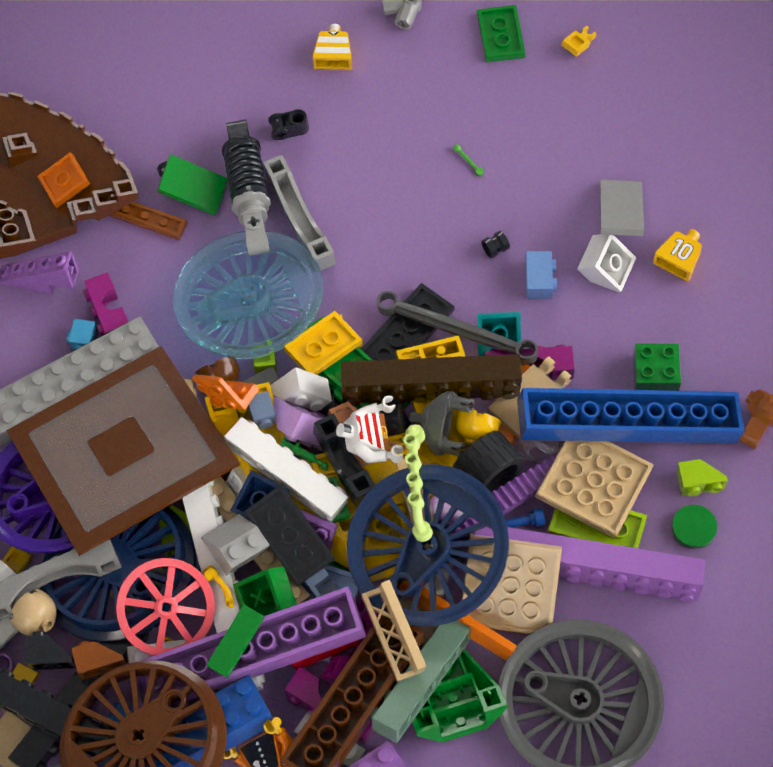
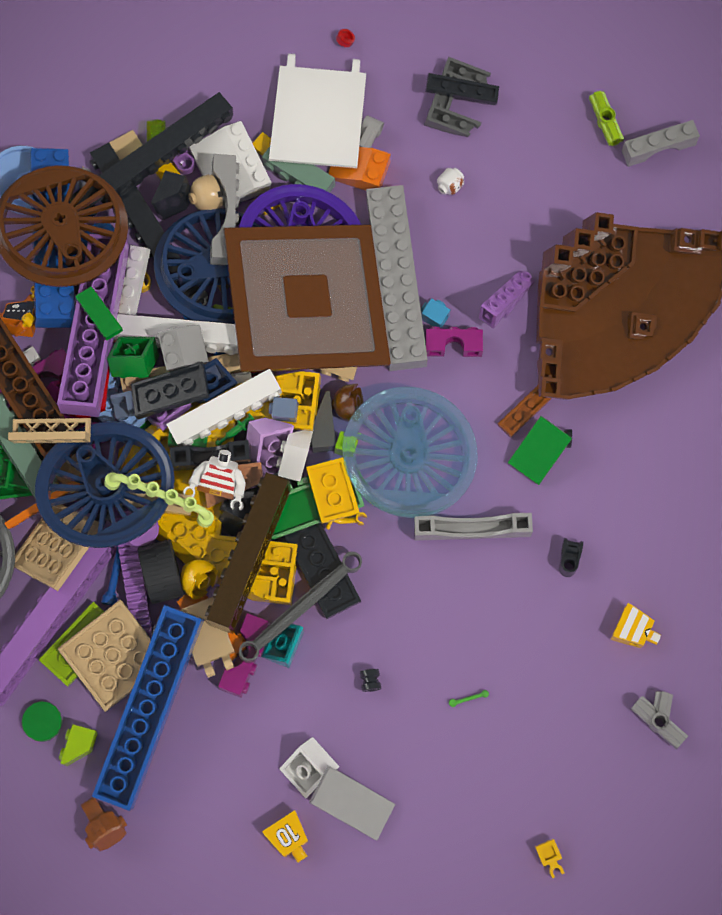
camera: 110 degrees right, 10 degrees up
orange tile [37,152,90,208] -> none
dark orange slope [71,641,126,681] -> none
coral wheel [116,558,215,656] -> none
orange bracket [192,374,259,410] -> none
yellow piece [203,565,234,608] -> none
piece [222,119,271,256] -> none
dark grey connector [409,391,475,457] -> none
green tile [477,5,526,63] -> none
medium blue brick [525,251,557,299] -> none
green brick [633,343,681,391] -> none

